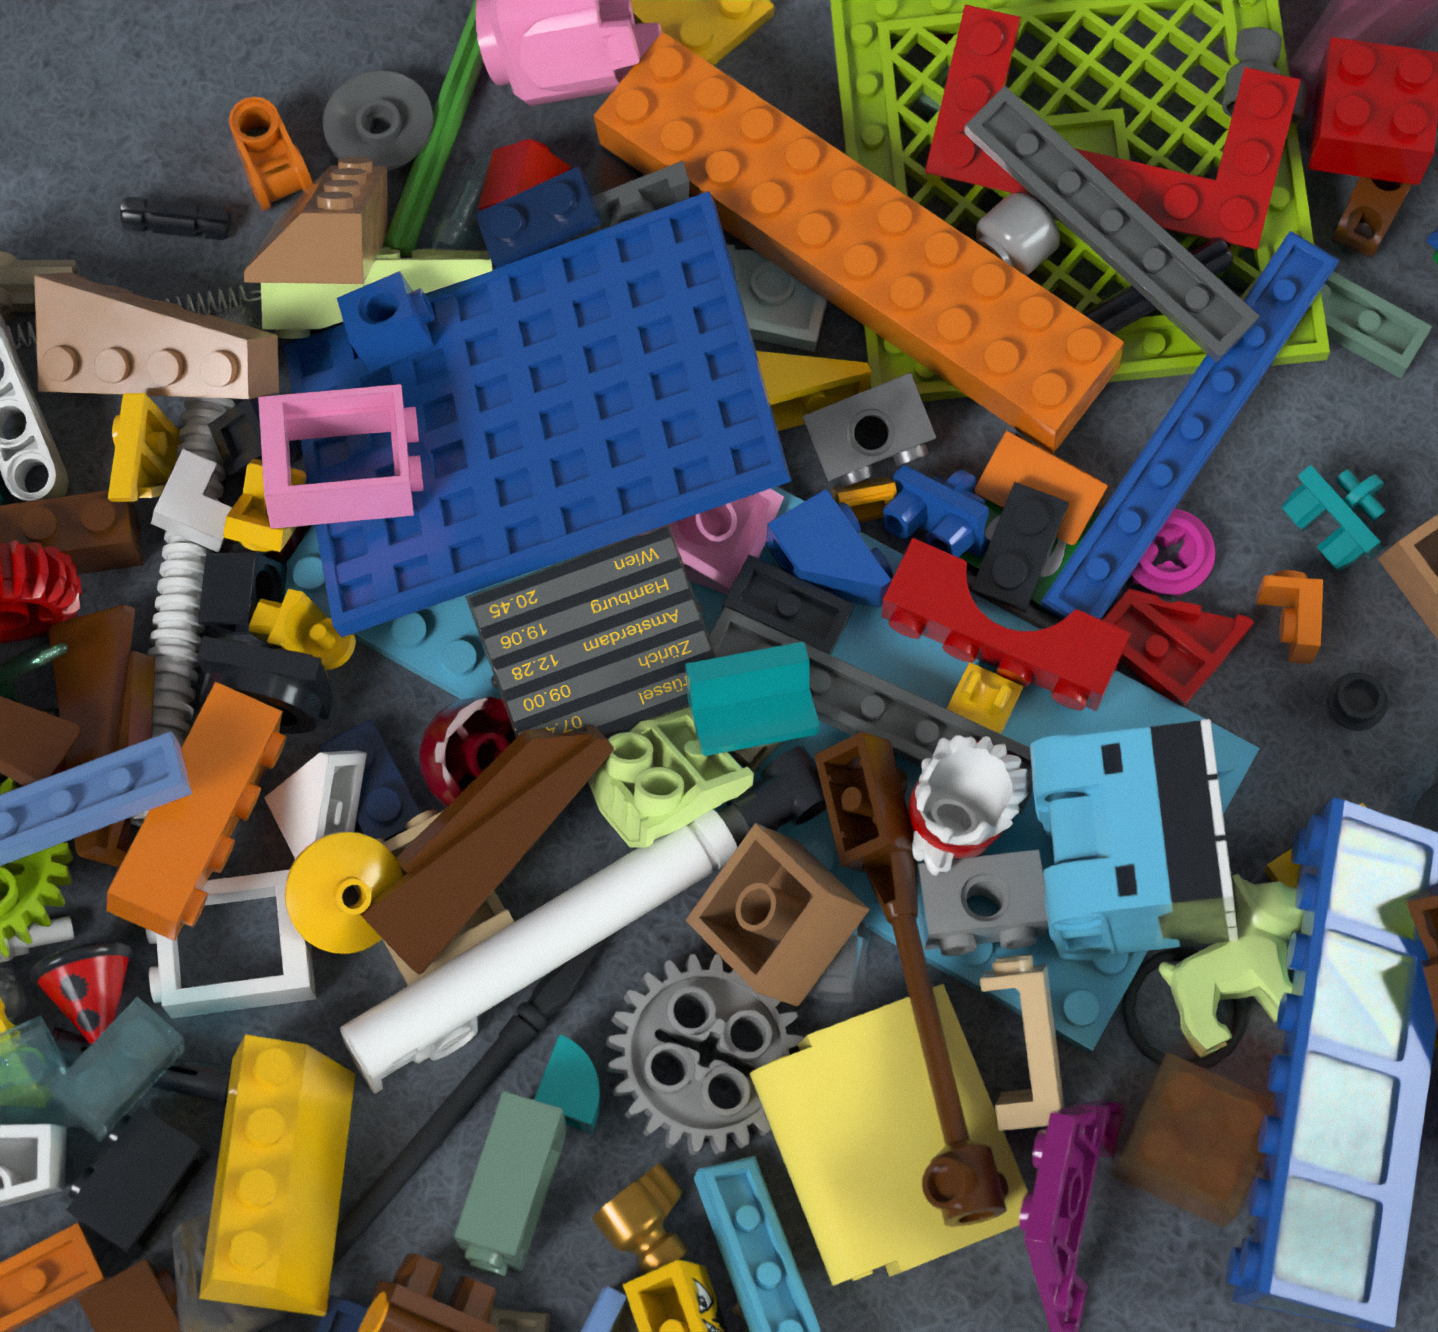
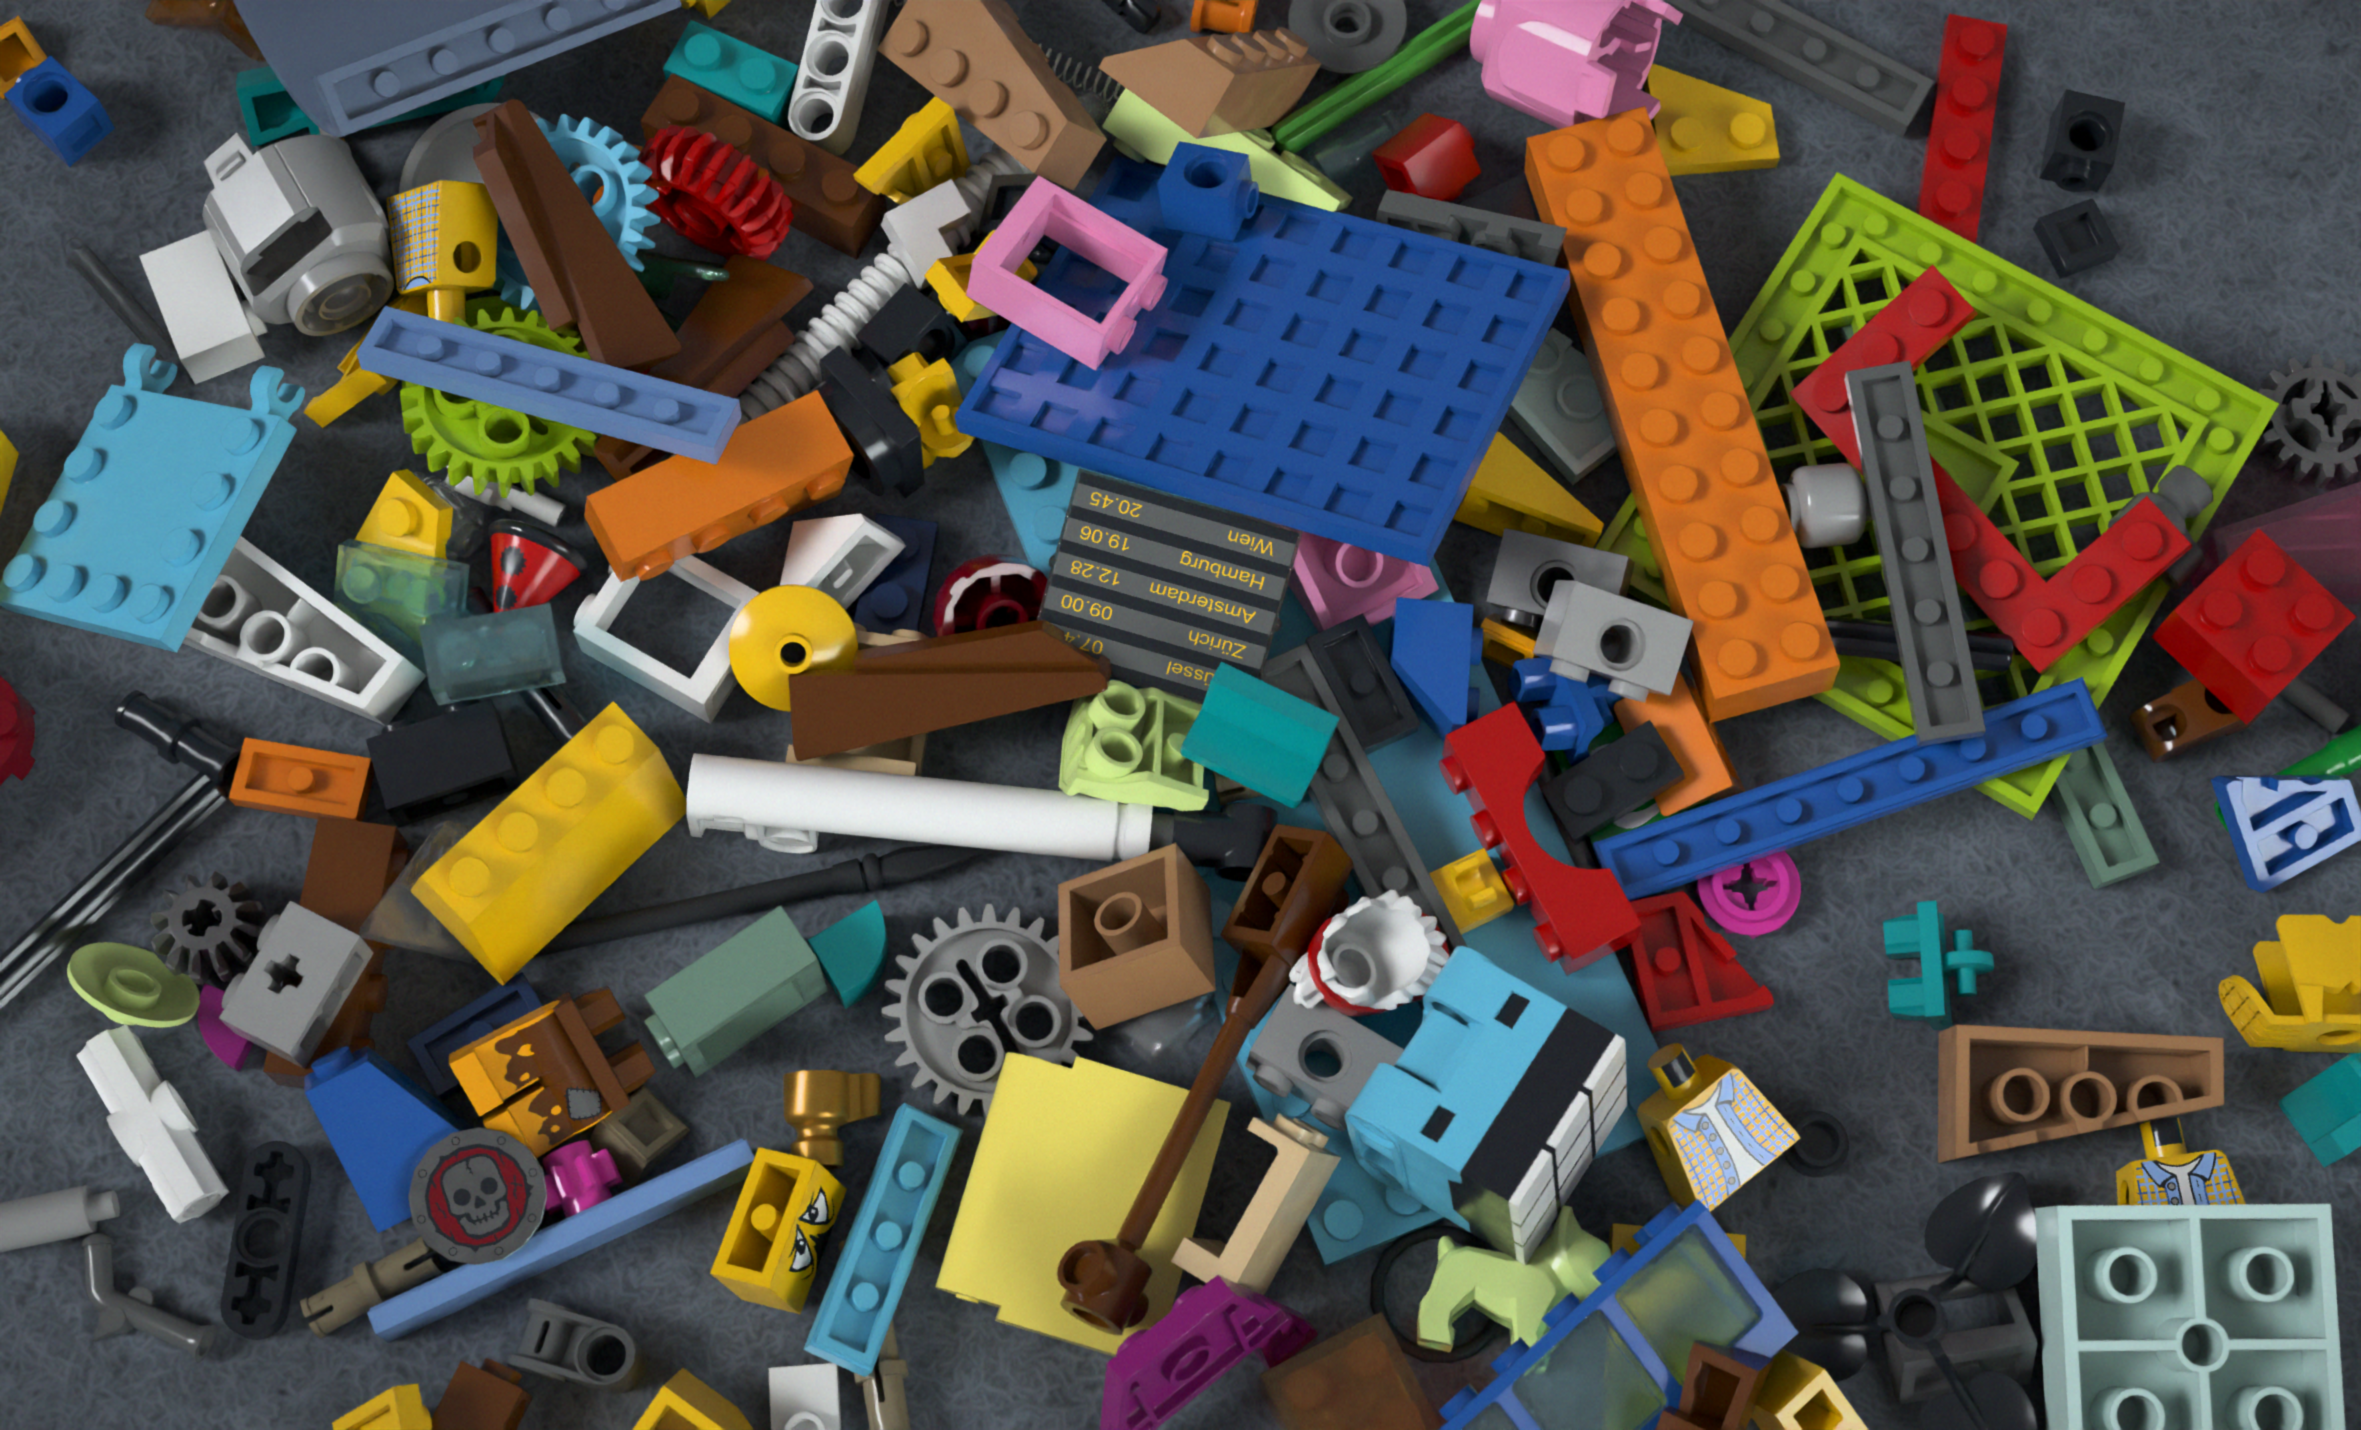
camera: 35 degrees right, 0 degrees up
dark blue plate [475,166,602,268] -> none
orange bracket [1256,570,1323,664] -> none
none -> light grey brick [1532,580,1694,703]
none -> torso [1637,1043,1800,1212]

